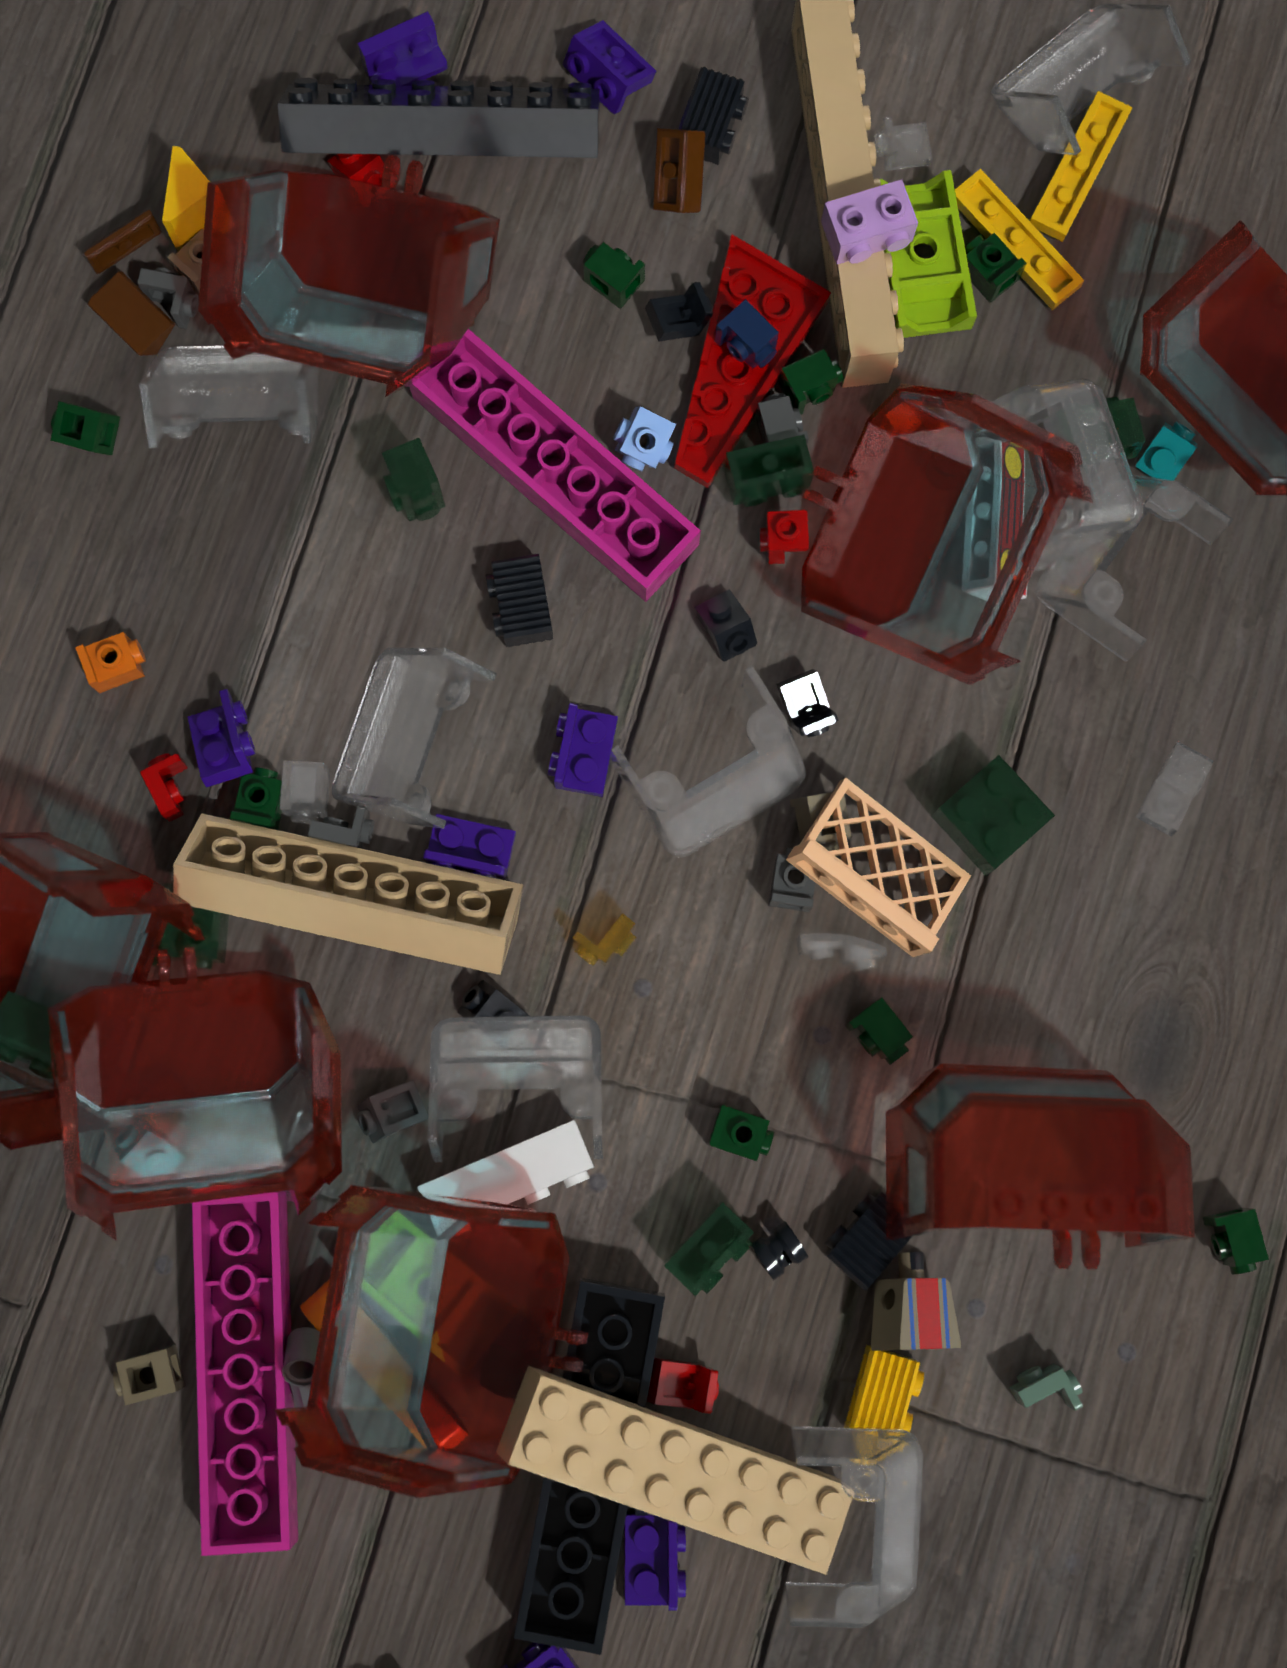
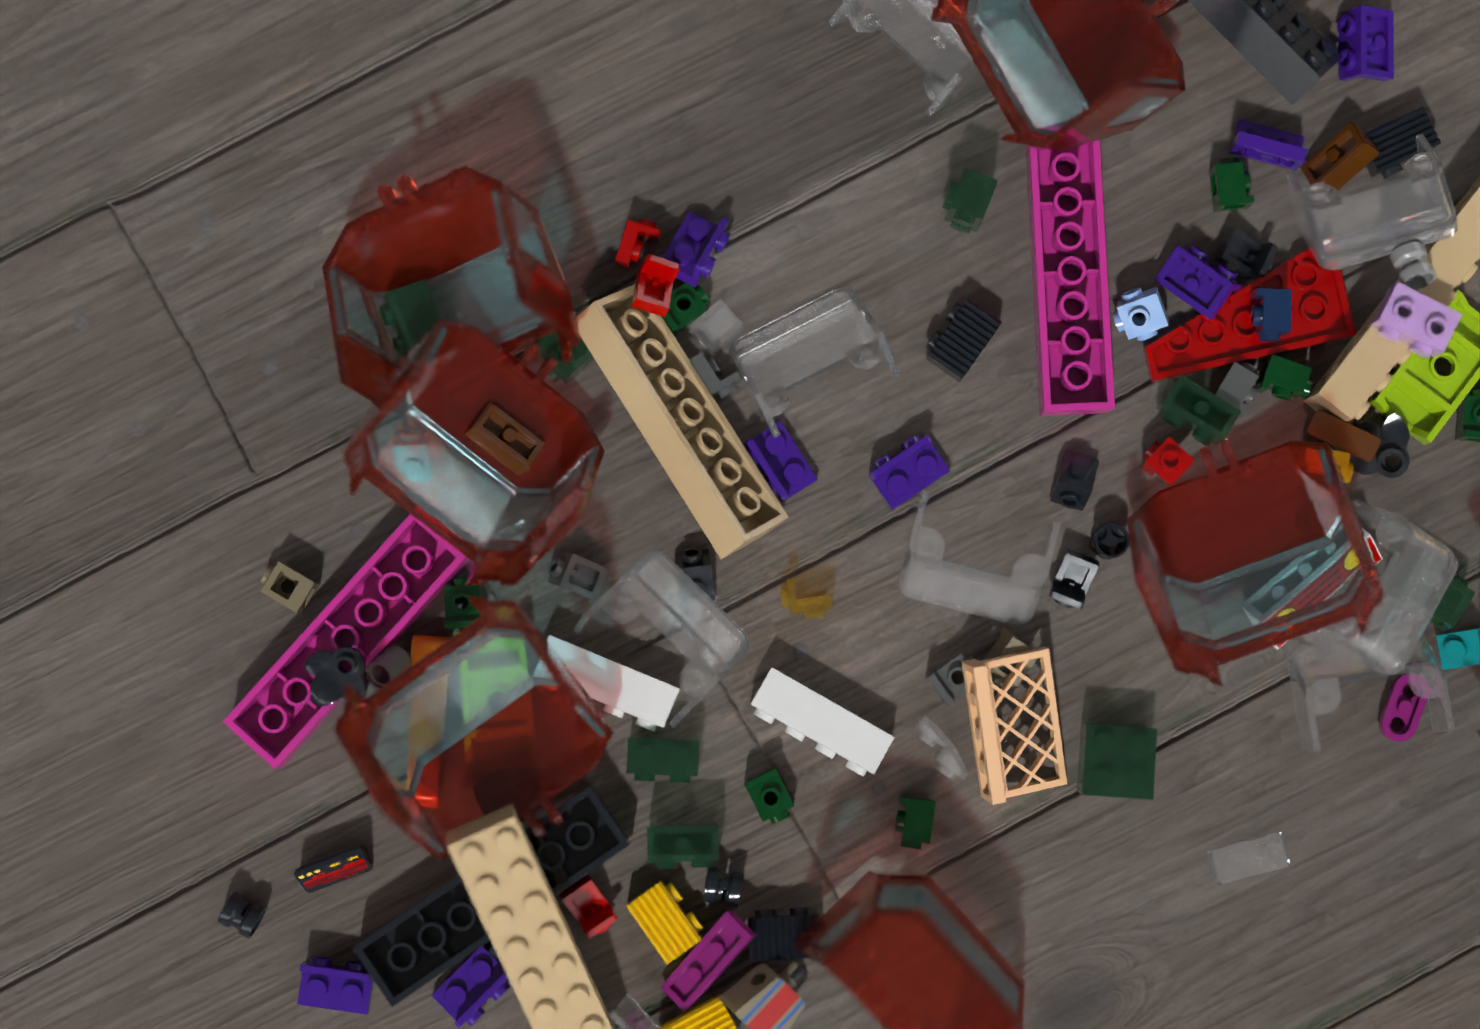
camera: 50 degrees right, 5 degrees up
orange brick [75,632,146,693] -> none
none -> slope [294,844,373,893]
none -> black plate [303,646,368,713]
none -> dark green brick [444,578,483,629]
none -> reddish brown slope [465,401,545,475]
none -> clear green brick [626,737,700,783]
none -> yellow brick [626,879,703,964]
none -> red bracket [631,255,680,317]
none -> magenta plate [660,910,756,1012]
none -> white brick [750,667,895,777]
none -> black wheel [1090,523,1130,560]
none -> dark purple bracket [1154,244,1242,320]
none -> dark purple bracket [1229,120,1308,171]
none -> clear windscreen [1286,134,1458,270]
none -> reddish brown slope [1307,410,1382,463]
none -> black plate [1349,413,1410,478]
none -> magenta plate [1379,673,1429,742]
none -> light grey wheel [1390,242,1436,291]

